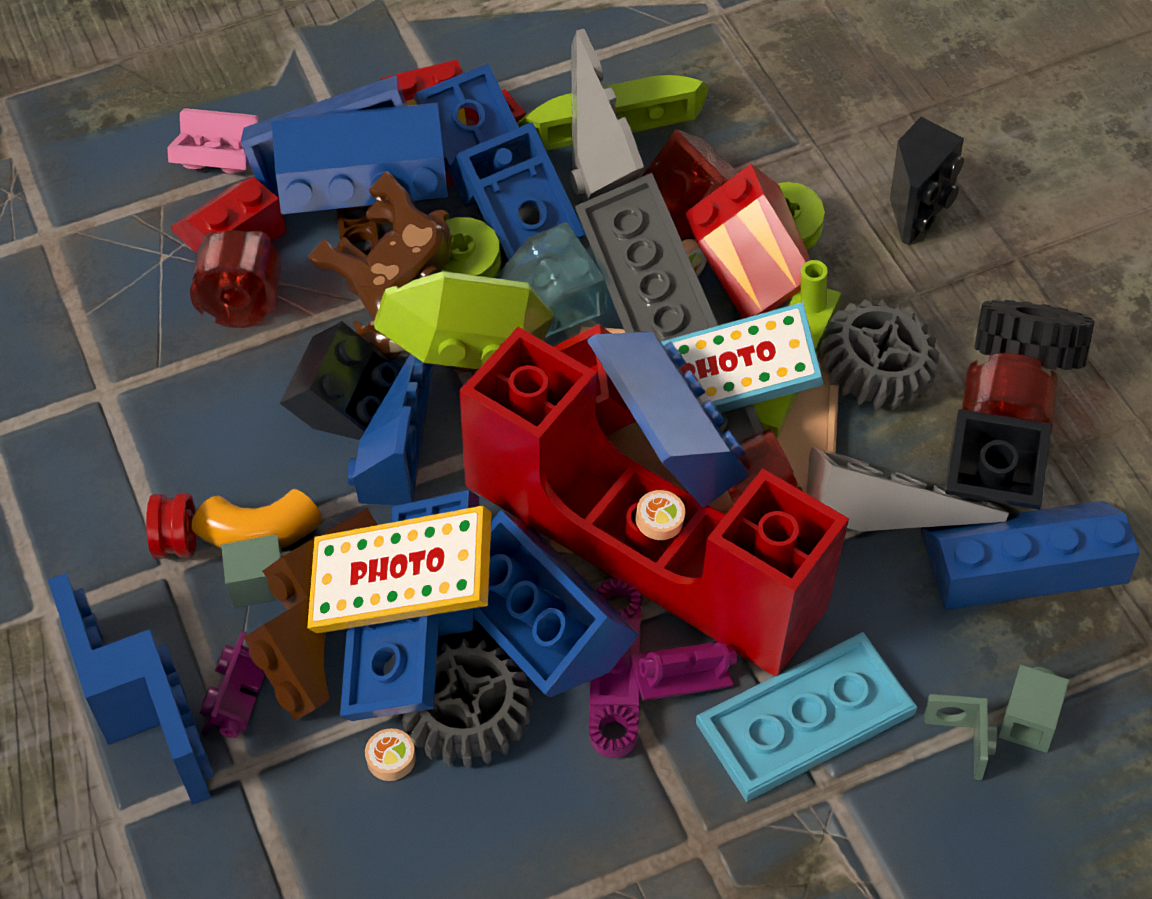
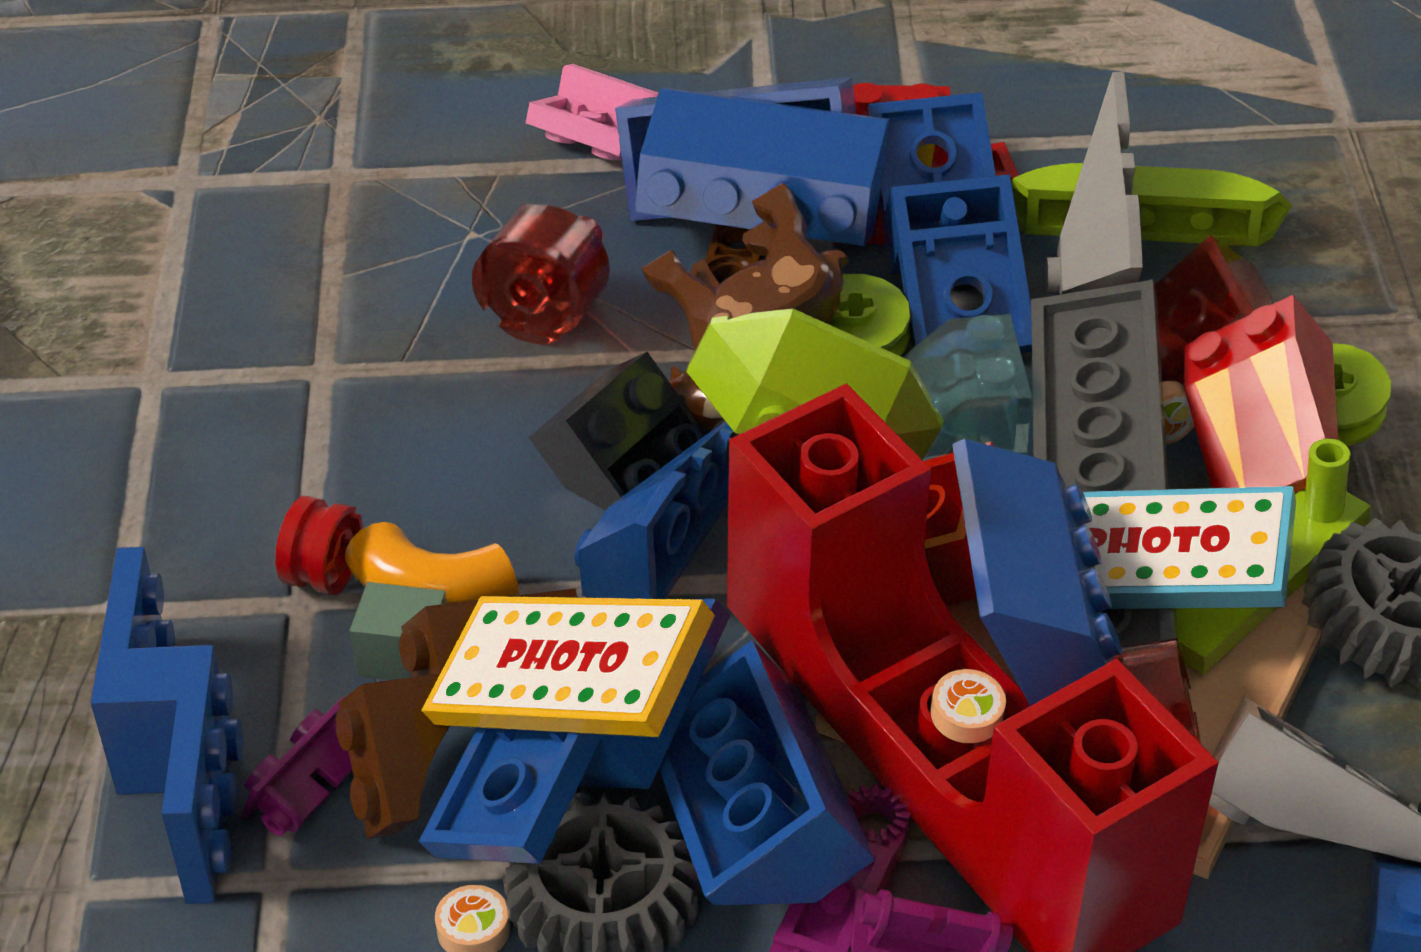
camera: 20 degrees right, 10 degrees down
red slope [171,177,287,276] -> none

